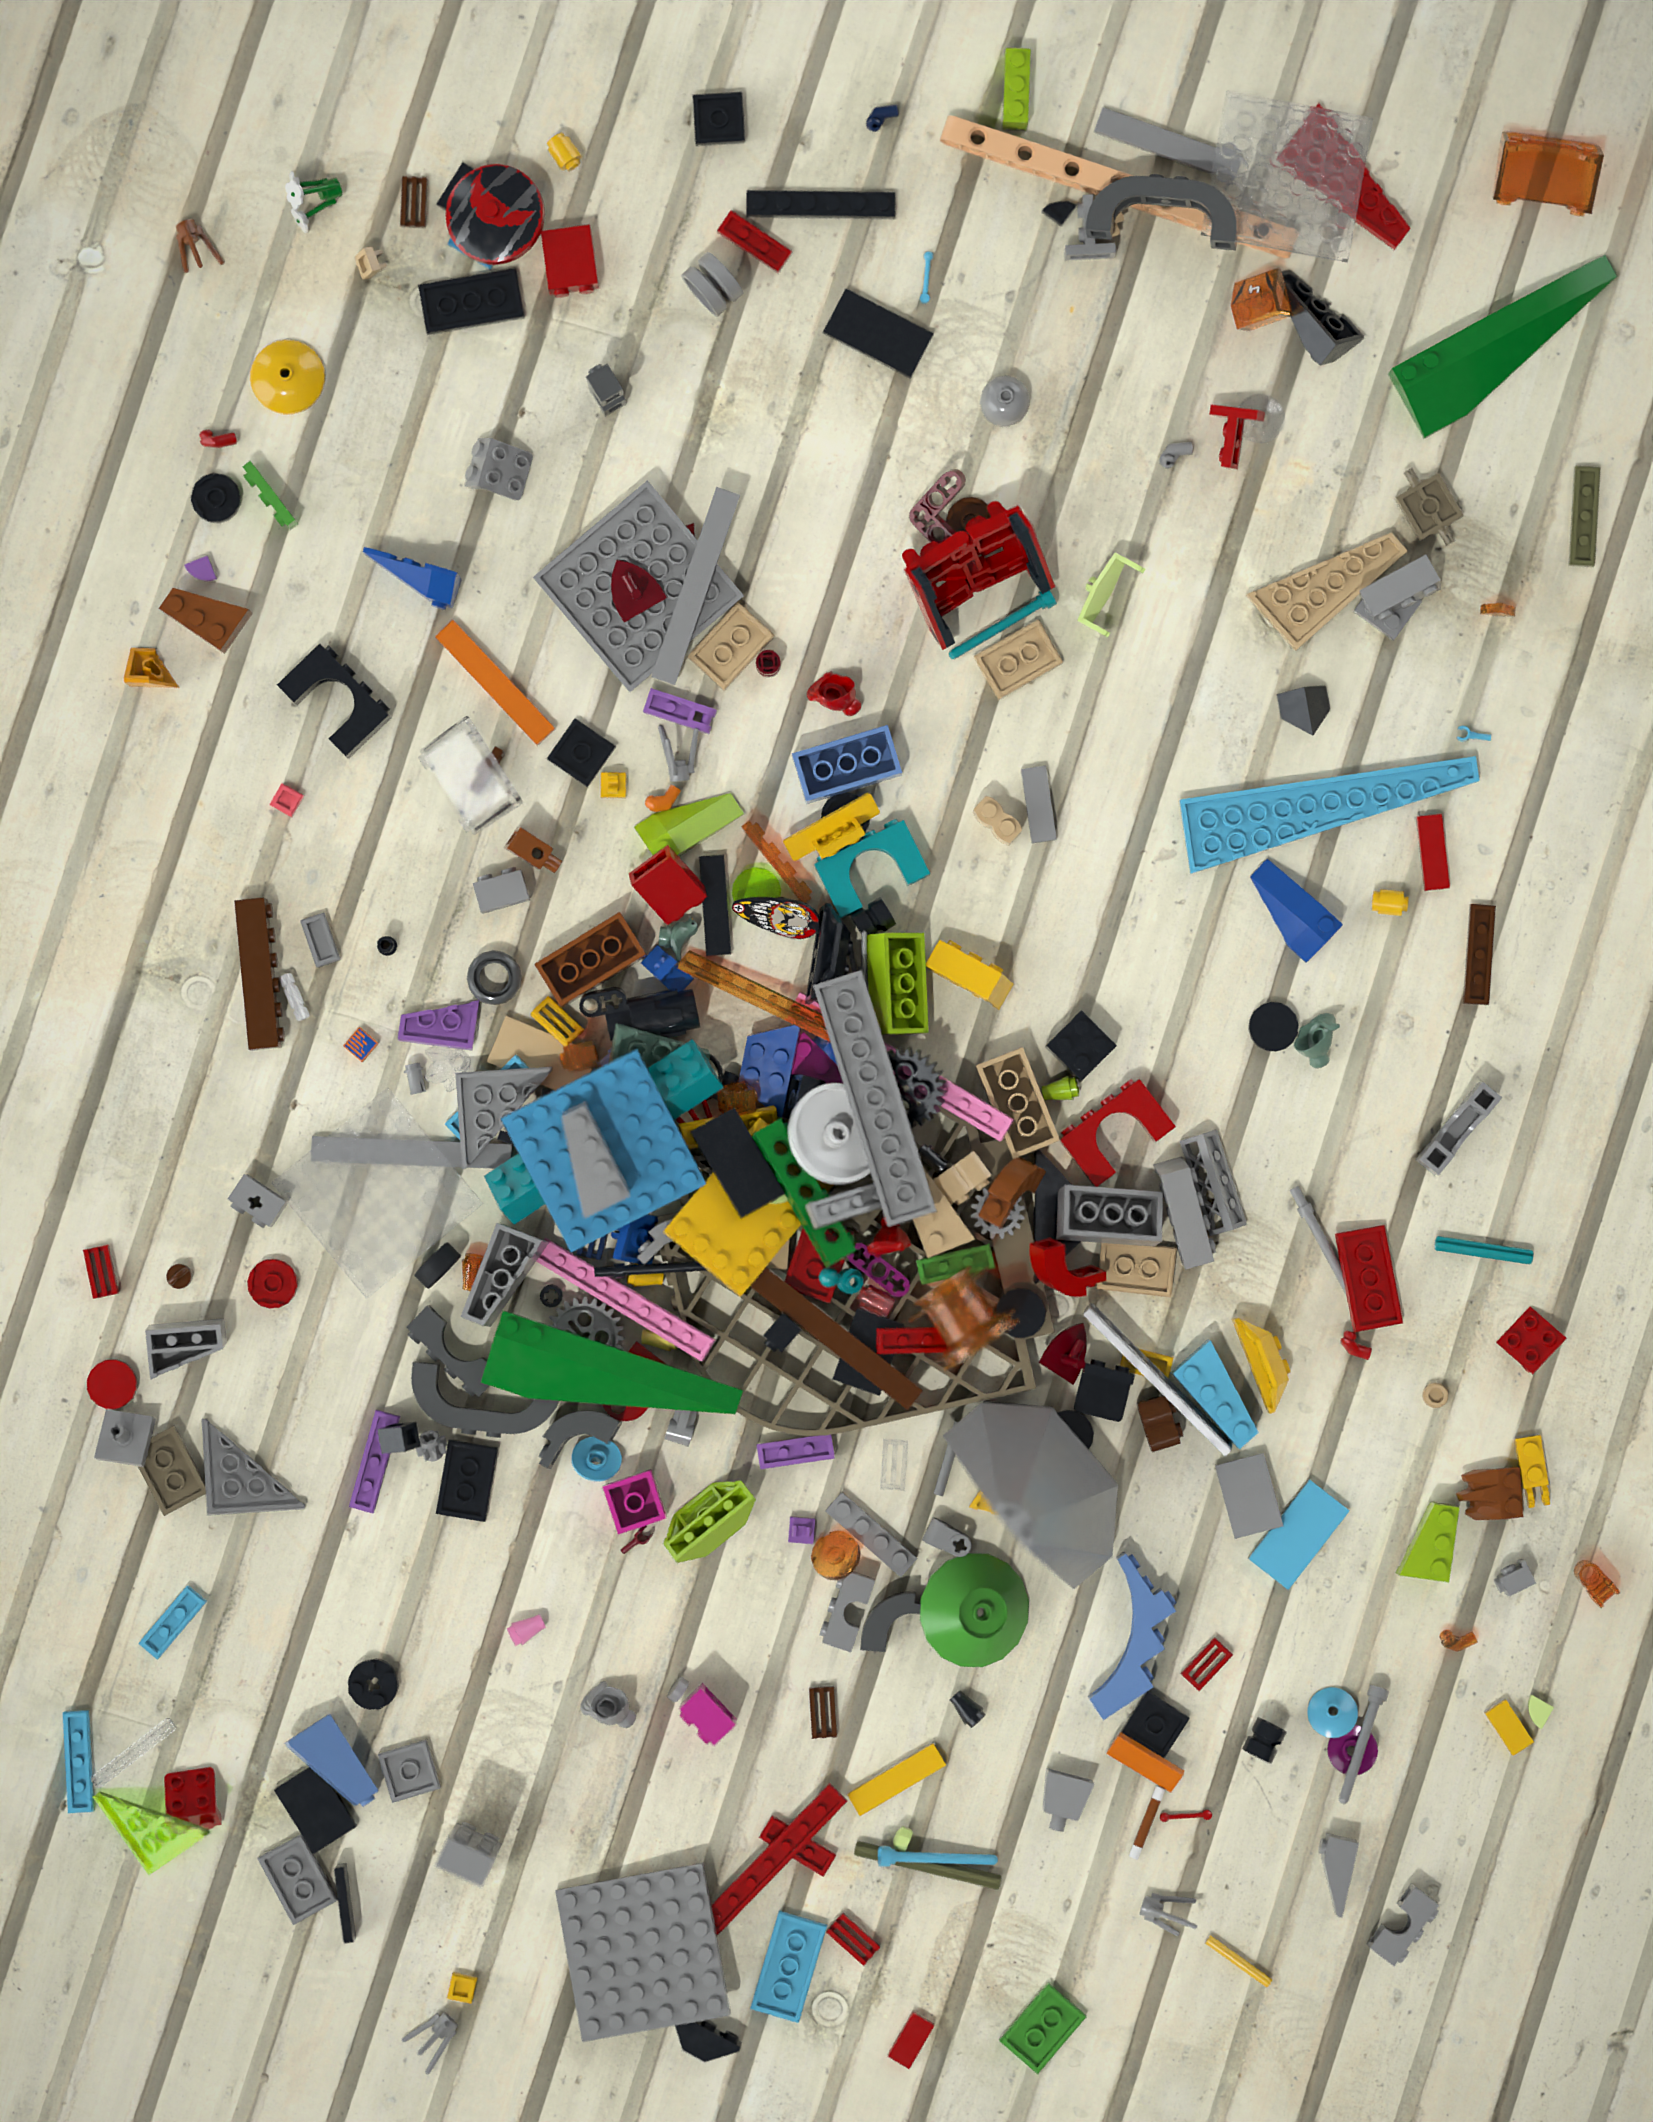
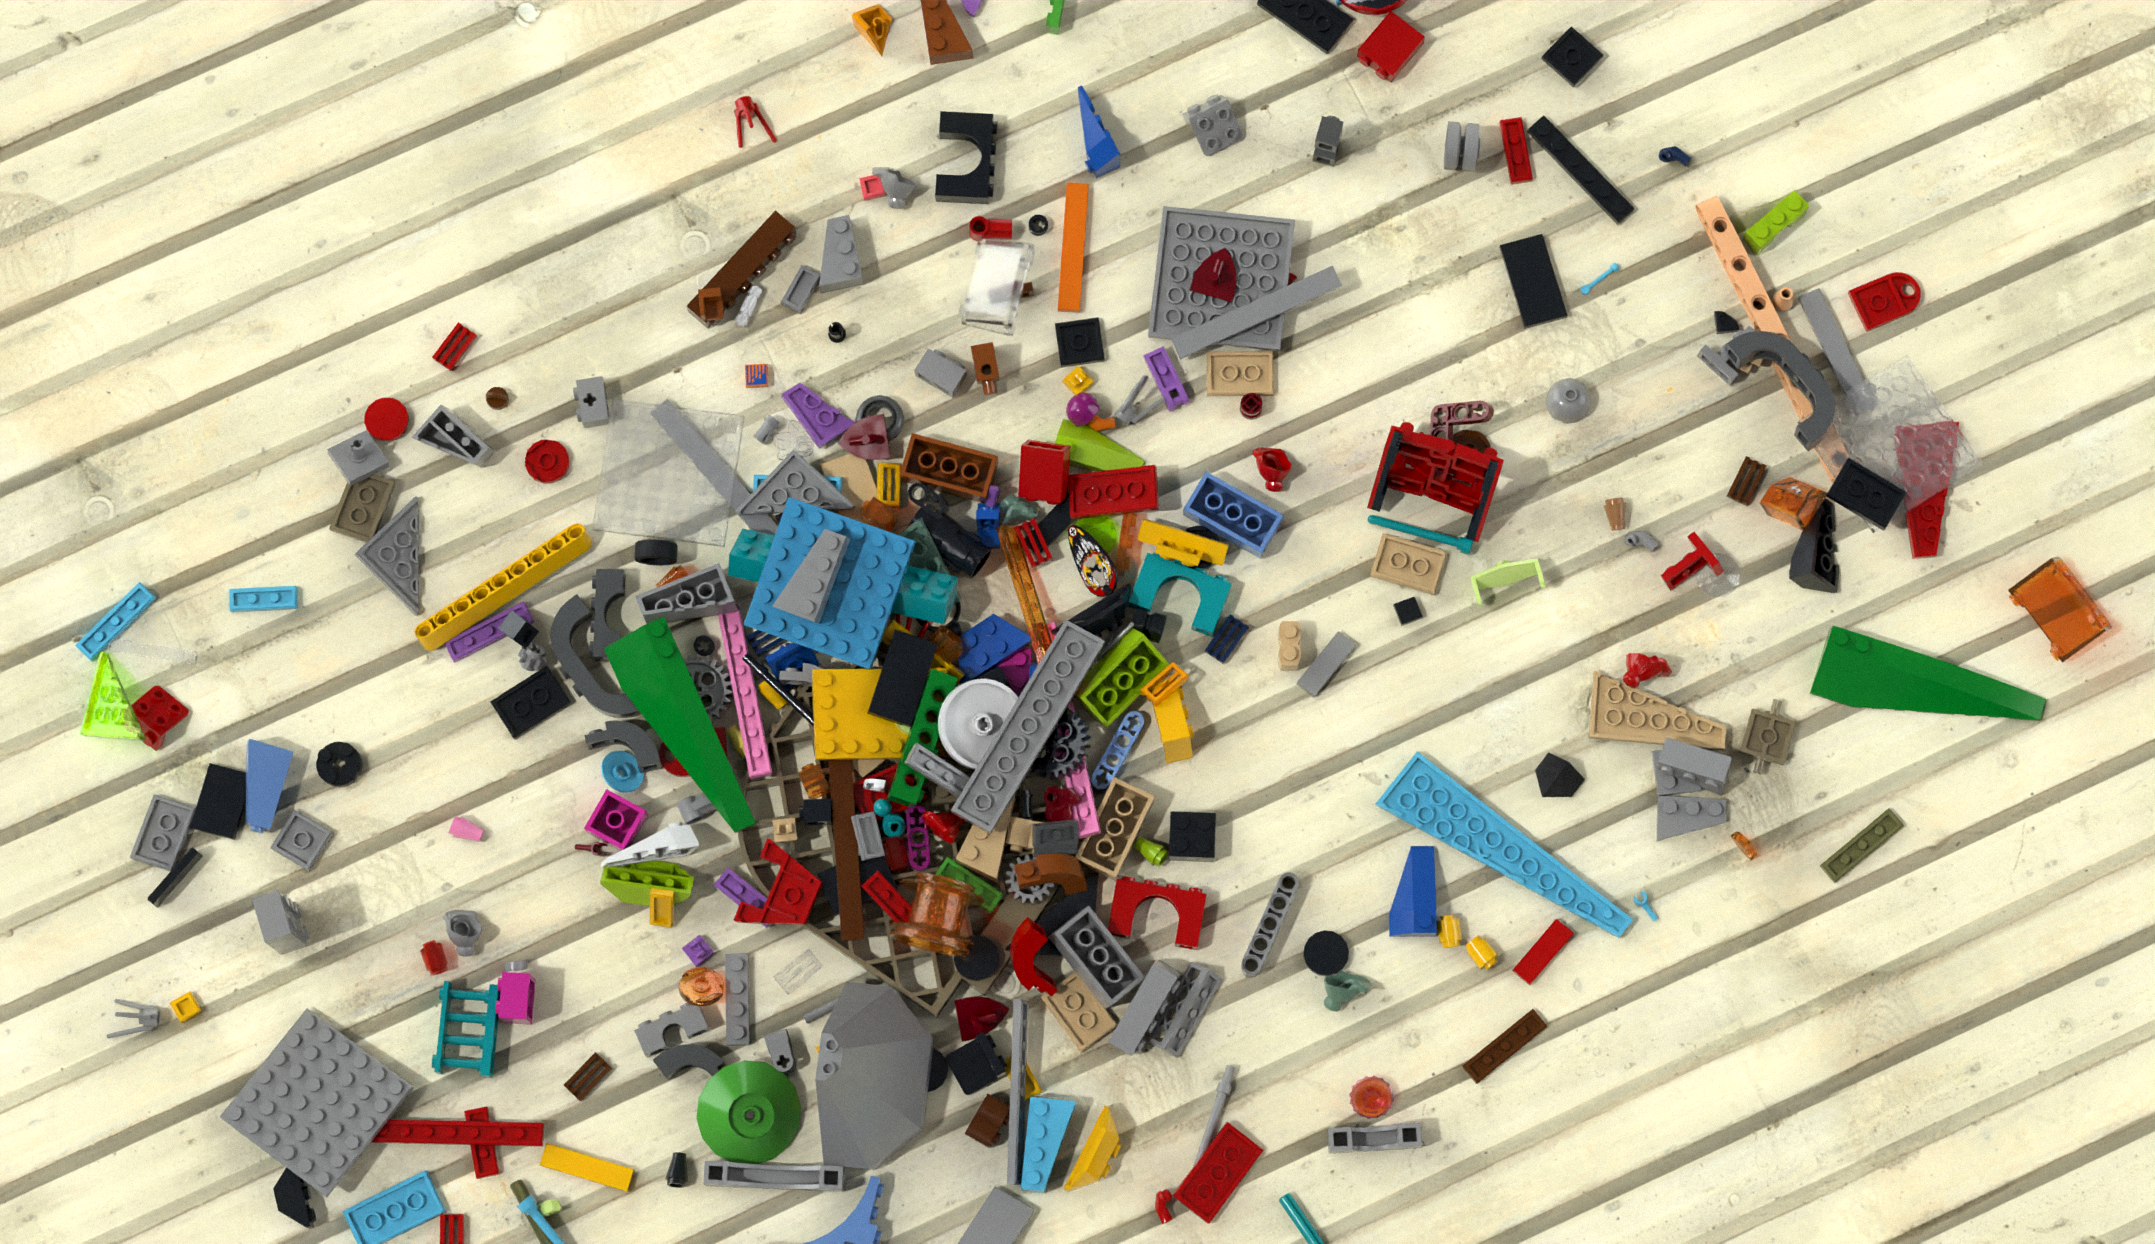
camera: 50 degrees right, 10 degrees down
none -> yellow beam [414,523,592,651]
none -> clear red brick [420,940,448,976]
none -> teal fence [432,981,501,1078]
none -> white wedge [601,822,699,868]
none -> yellow tile [650,888,674,928]
none -> dark orange panel [698,287,724,321]
none -> light grey arch [703,1161,845,1192]
none -> red wing [733,838,823,925]
none -> red plant [734,96,777,148]
none -> tan tile [772,818,798,844]
none -> clear orange brick [798,763,831,799]
none -> light grey wedge [819,215,864,293]
none -> dark red shield [838,414,891,460]
none -> light grey tile [851,811,885,861]
none -> white tile [863,779,887,793]
none -> light grey hair [872,167,917,209]
none -> red piece [969,216,1012,242]
none -> medium lavender tile [986,484,1000,507]
none -> red tile [1014,518,1053,568]
none -> black bush [1029,214,1048,236]
none -> dark grey plate [1032,819,1078,858]
none -> dark red plate [1044,786,1082,822]
none -> magenta hair [1066,392,1099,427]
none -> red tile [1068,465,1159,520]
none -> light blue beam [1091,711,1144,791]
none -> light orange tile [1140,662,1189,707]
none -> dark blue tile [1205,614,1249,664]
none -> light grey beam [1241,872,1299,978]
none -> piece [1349,1075,1394,1119]
none -> black tile [1393,596,1423,626]
none -> yellow brick [1436,914,1462,948]
none -> medium nougat cone [1604,497,1626,531]
none -> red hair [1622,653,1672,688]
none -> light grey wing [1656,796,1726,842]
none -> reddish brown tile [1727,456,1766,506]
none -> light nougat cone [1772,287,1794,311]
none -> black tile [1826,457,1907,531]
none -> red tile [1848,272,1921,332]

